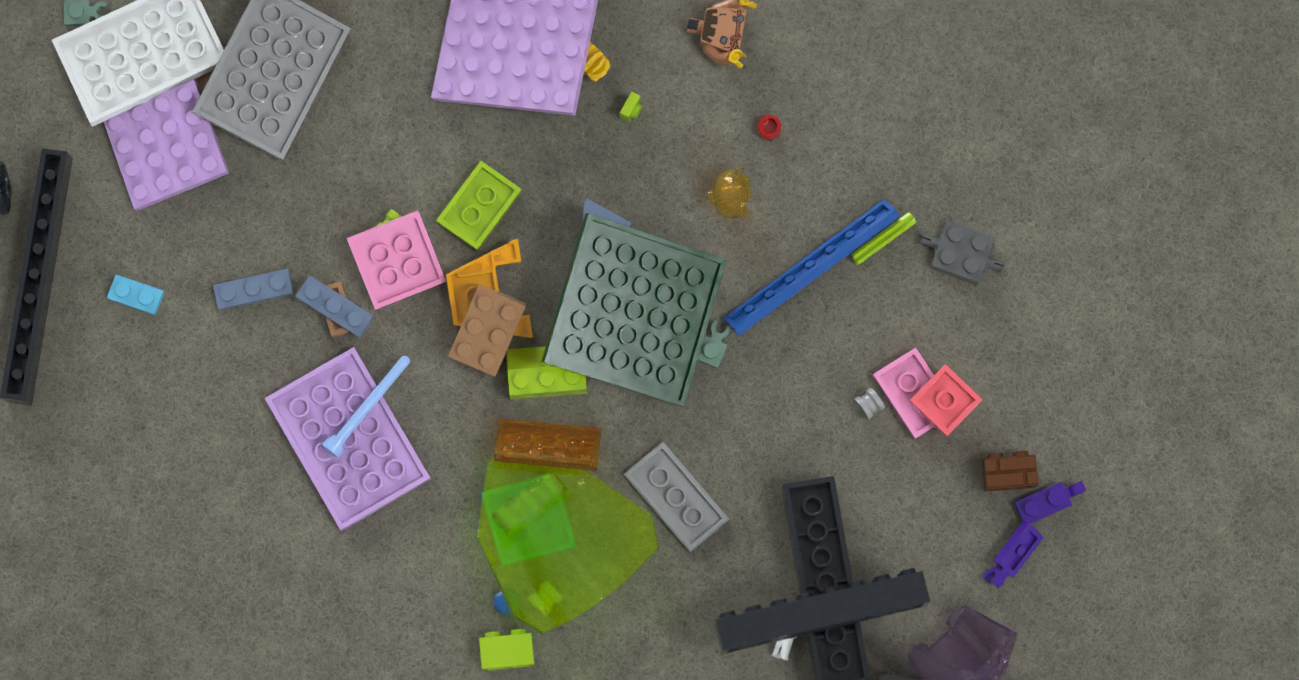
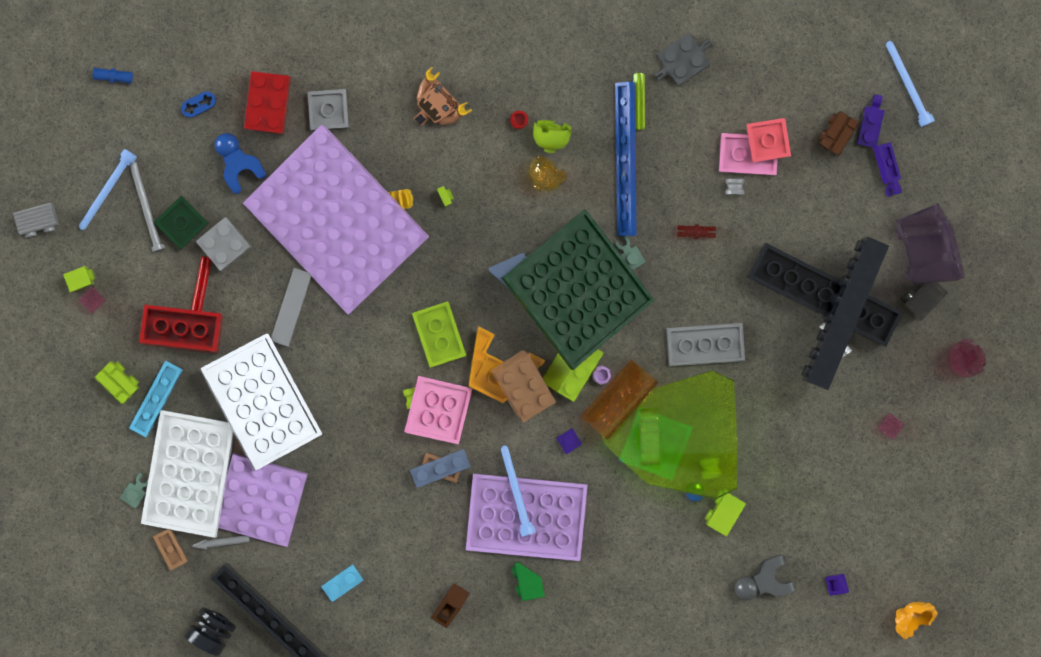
camera: 50 degrees left, 10 degrees up
sand blue plate [213,268,294,311] -> none
none -> medium nougat plate [153,529,188,571]
none -> light grey piece [192,535,250,550]
none -> light grey tile [271,268,312,347]
none -> reddish brown slope [431,583,470,628]
none -> green slope [512,561,545,601]
none -> lime cylinder [533,120,572,153]
none -> dark purple plate [556,428,582,454]
none -> lavender tile [591,365,611,385]
none -> clear red pin [677,224,716,239]
none -> light blue piece [886,41,935,127]

